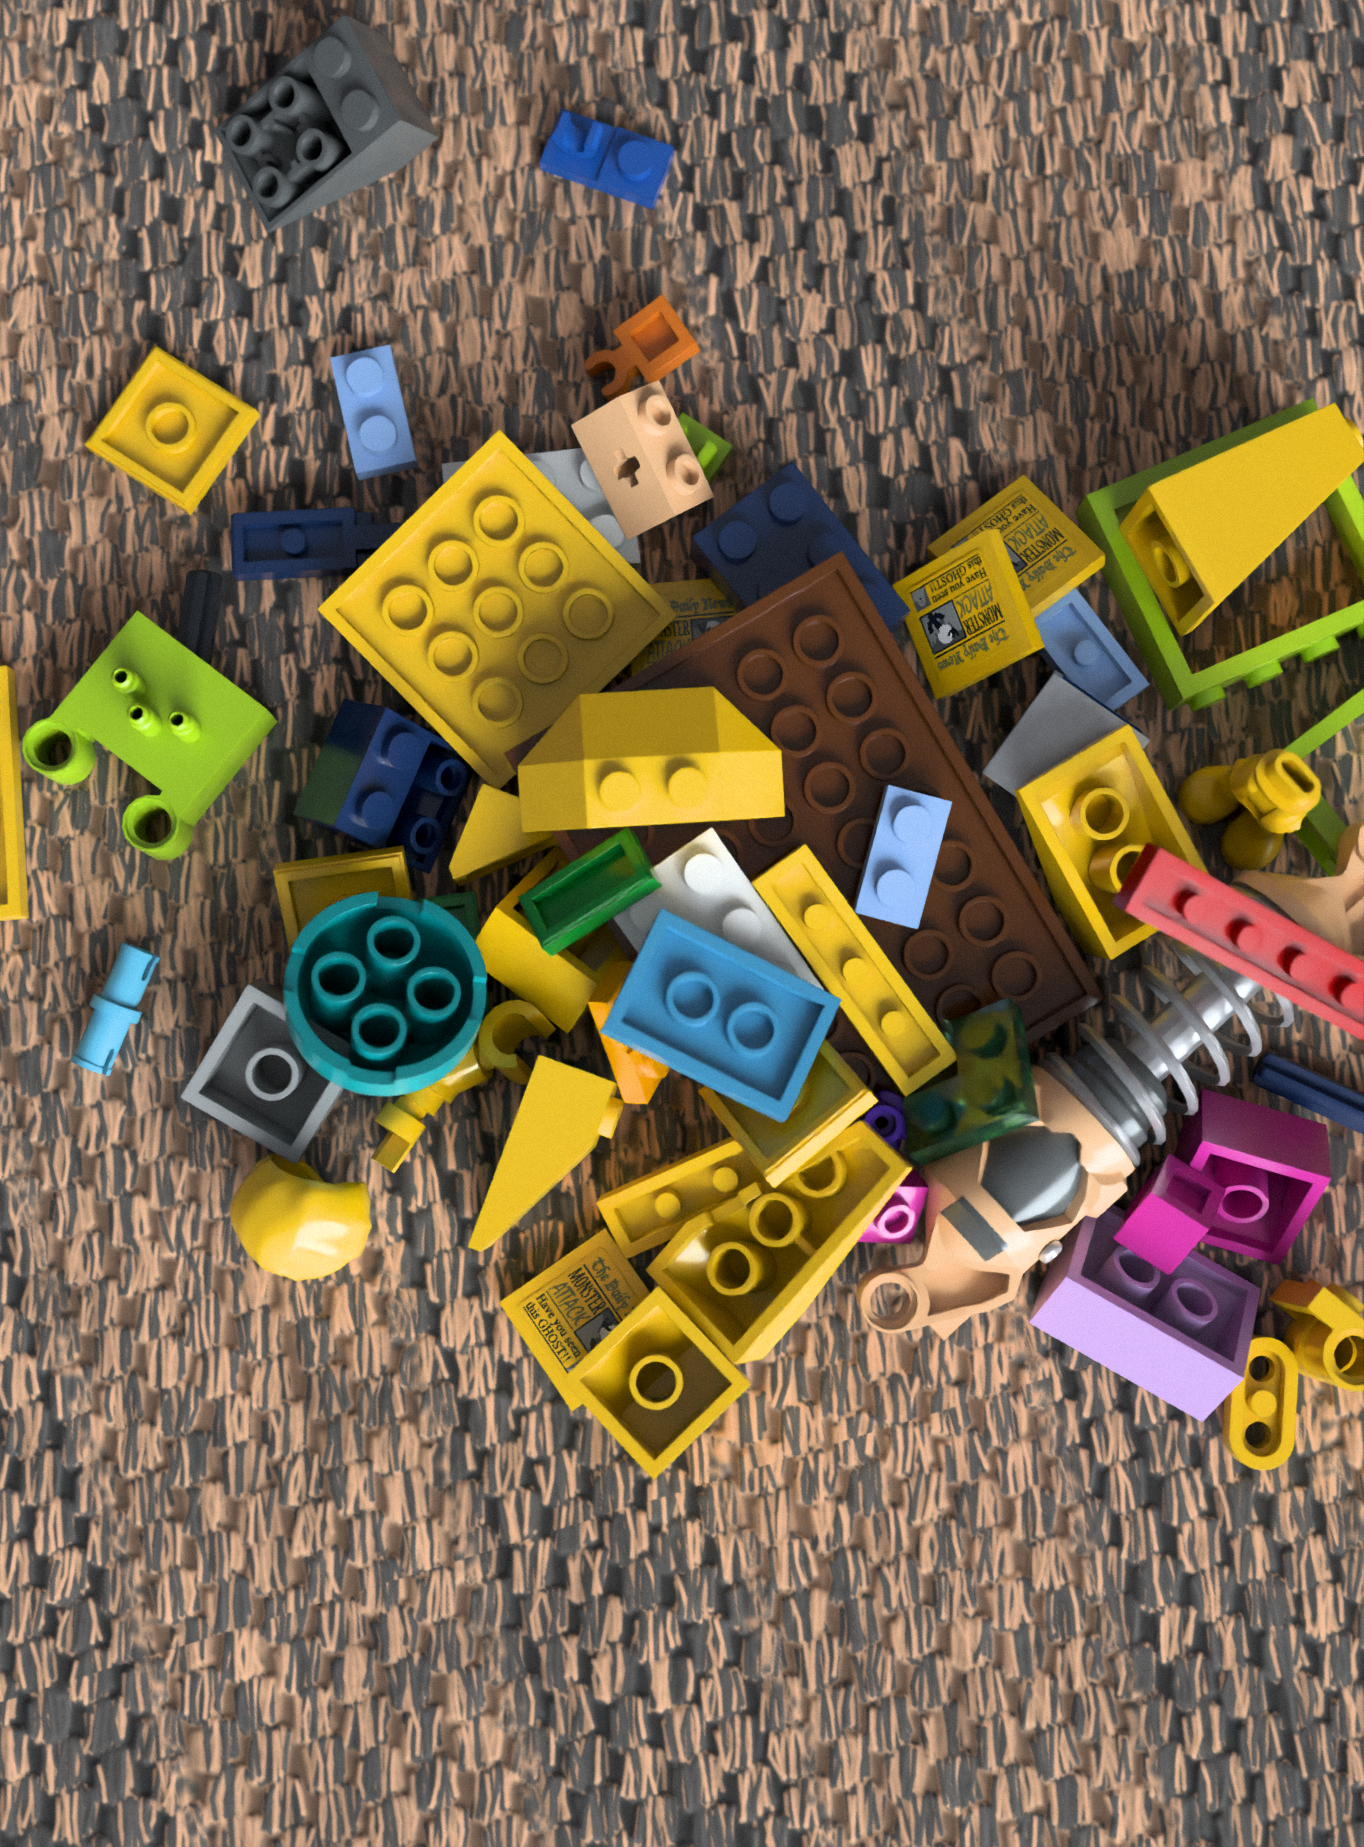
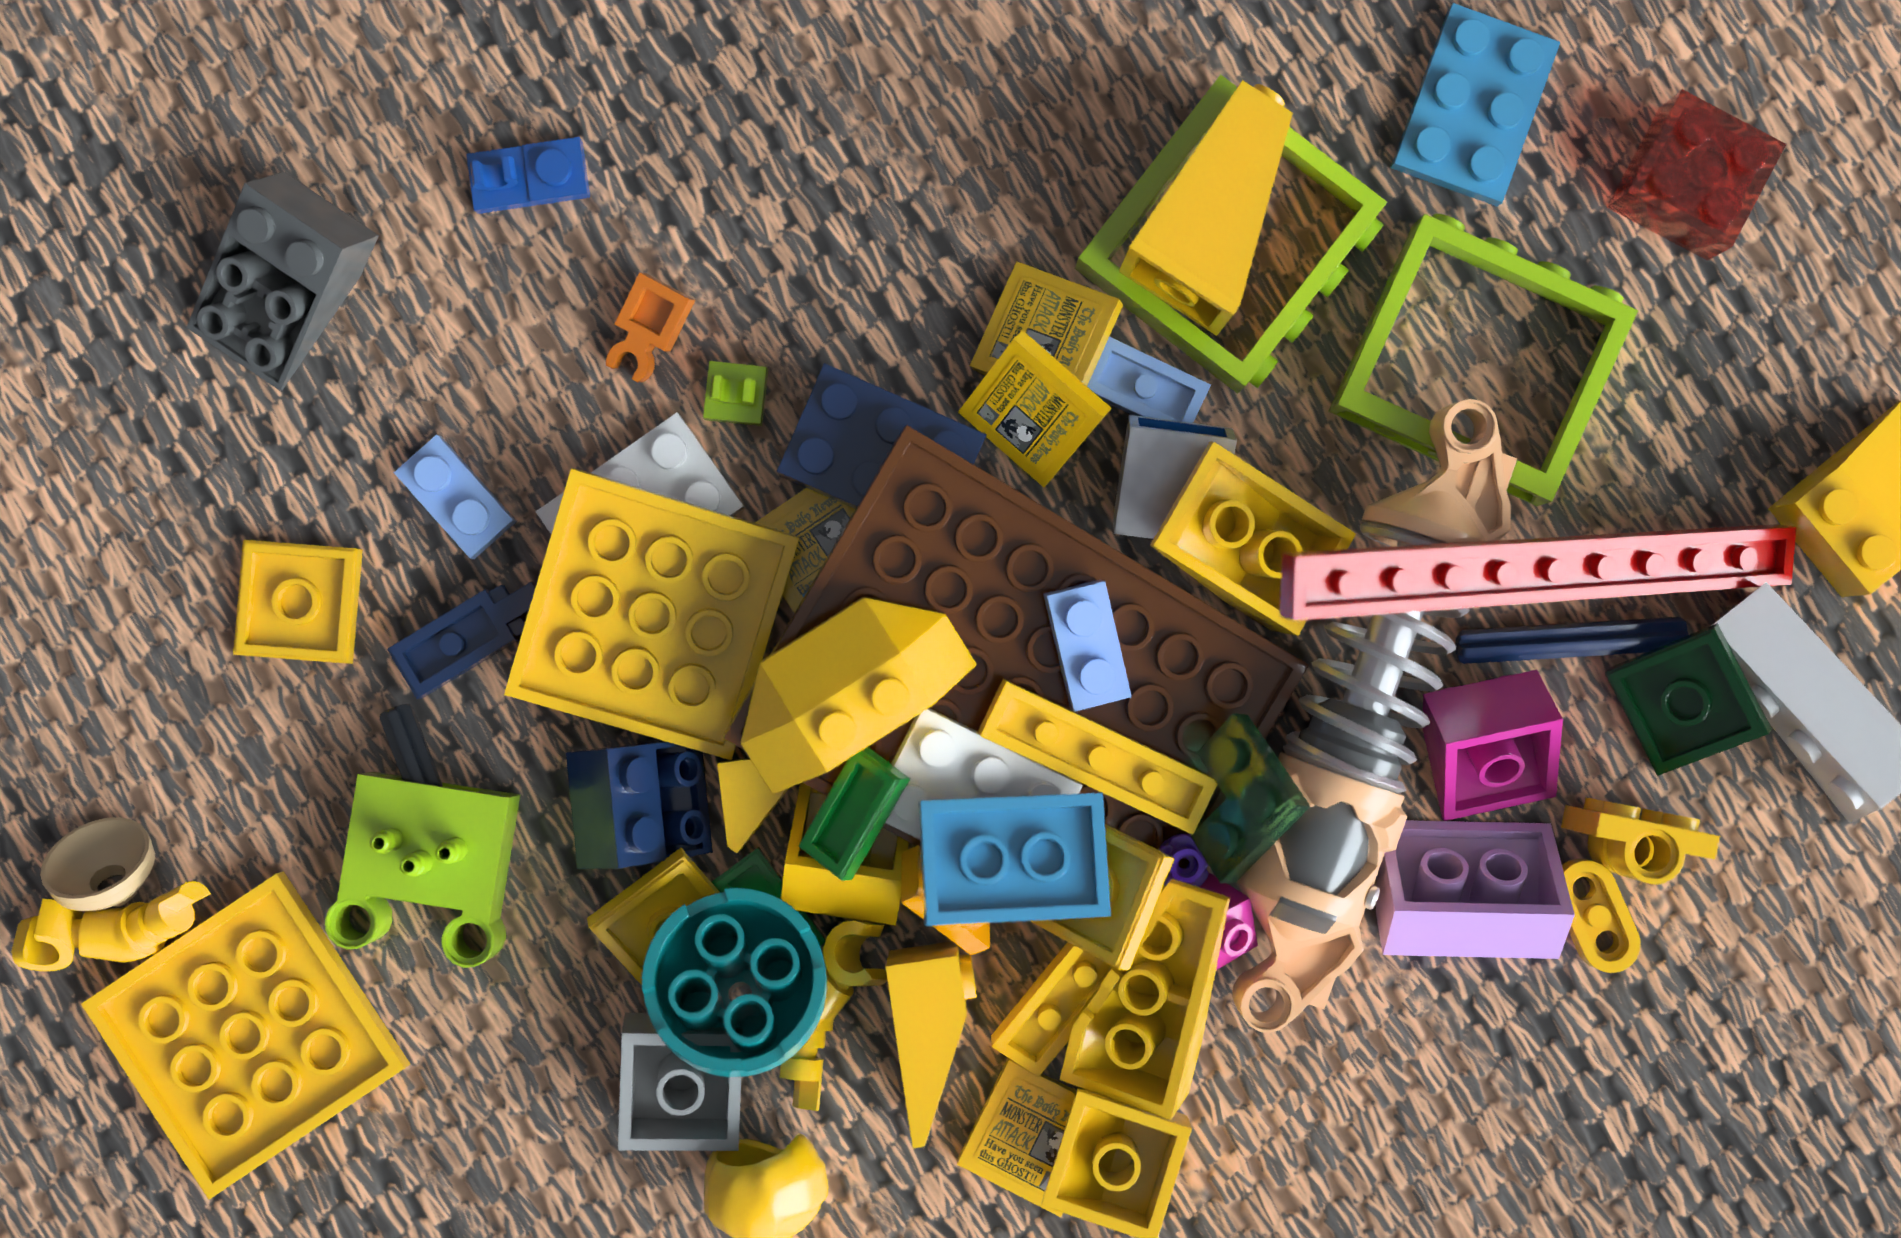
camera: 25 degrees left, 5 degrees up
medium azure pin [70,942,161,1076] -> none
light nougat brick [571,380,715,540] -> none
dark pink brick [1113,1153,1226,1276] -> none
yellow piece [1179,749,1321,871] -> none

